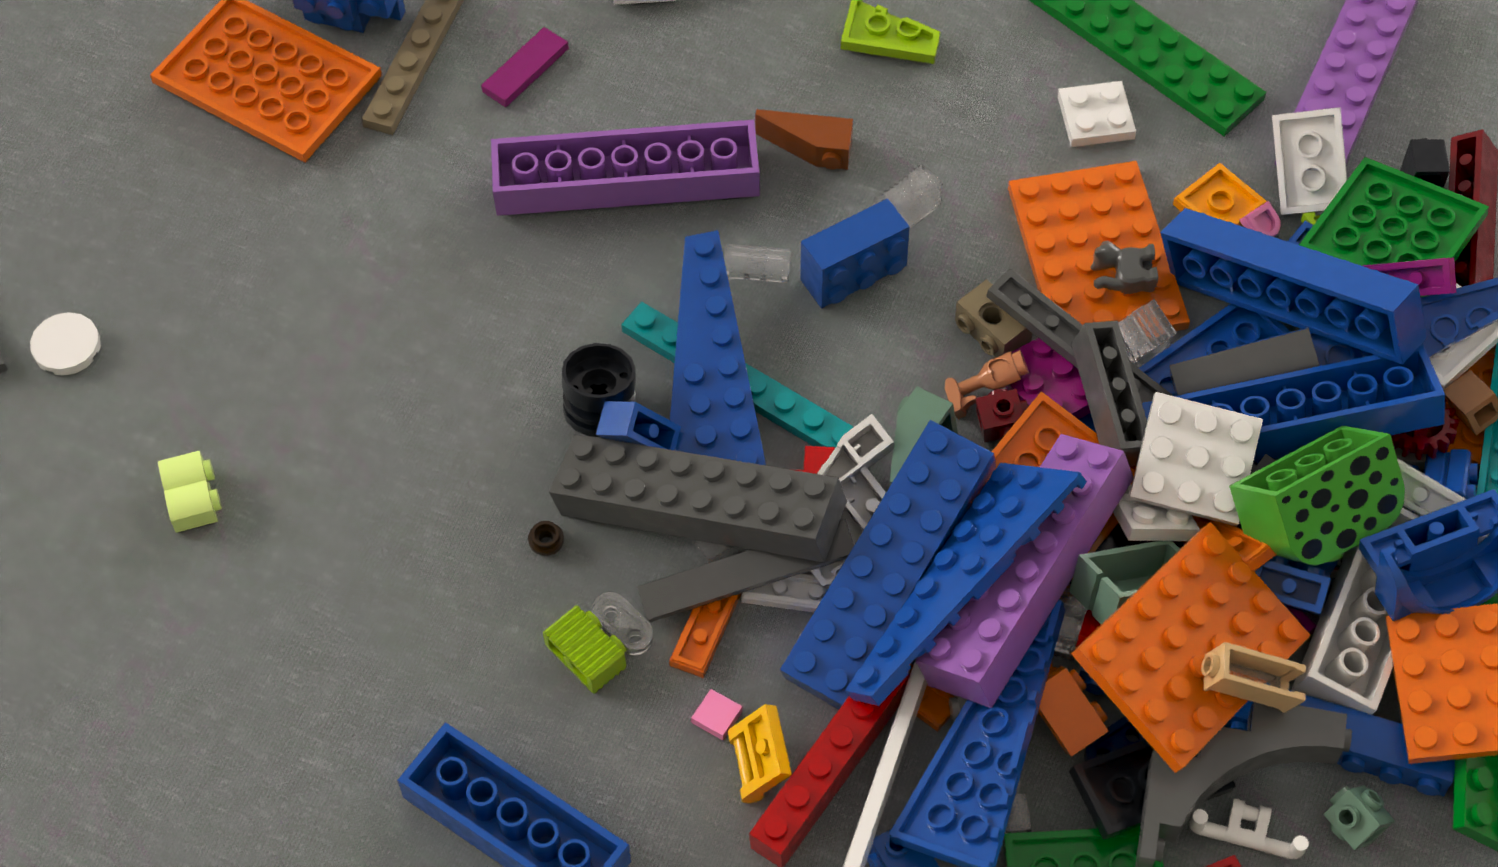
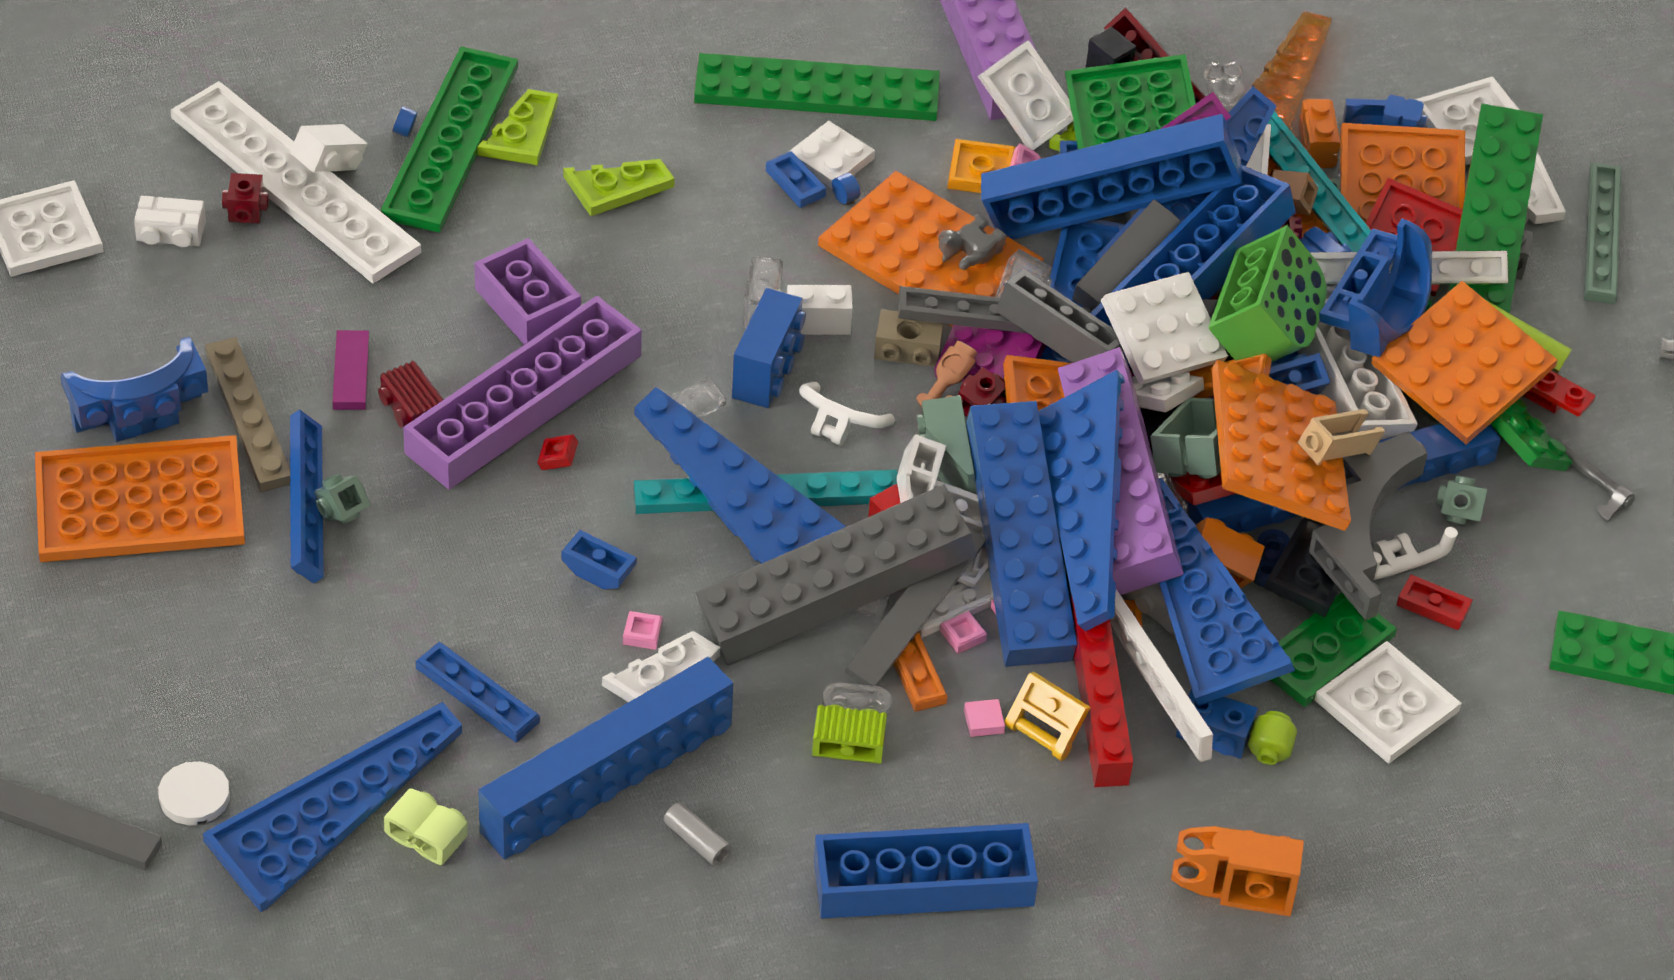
camera: 45 degrees left, 10 degrees down
dark brown plate [528,521,564,556] -> none
black wheel [562,343,636,437] -> none
blue brick [596,401,681,450] -> none
dark orange slope [755,109,853,170] -> none
none -> blue wing [203,702,462,912]
none -> blue plate [290,410,324,584]
none -> sand green brick [314,473,371,524]
none -> dark red brick [378,360,444,428]
none -> blue tile [415,641,540,743]
none -> medium lavender brick [474,238,581,345]
none -> blue brick [478,657,733,860]
none -> red tile [537,434,578,470]
none -> blue slope [561,530,637,589]
none -> white wing [602,631,720,702]
none -> bright pink tile [623,611,663,650]
none -> light grey piece [664,802,732,866]
none -> blue plate [766,151,826,208]
none -> white brick [787,285,852,335]
none -> white piece [799,382,895,446]
none -> blue piece [832,173,860,204]
none -> bright pink tile [940,611,987,654]

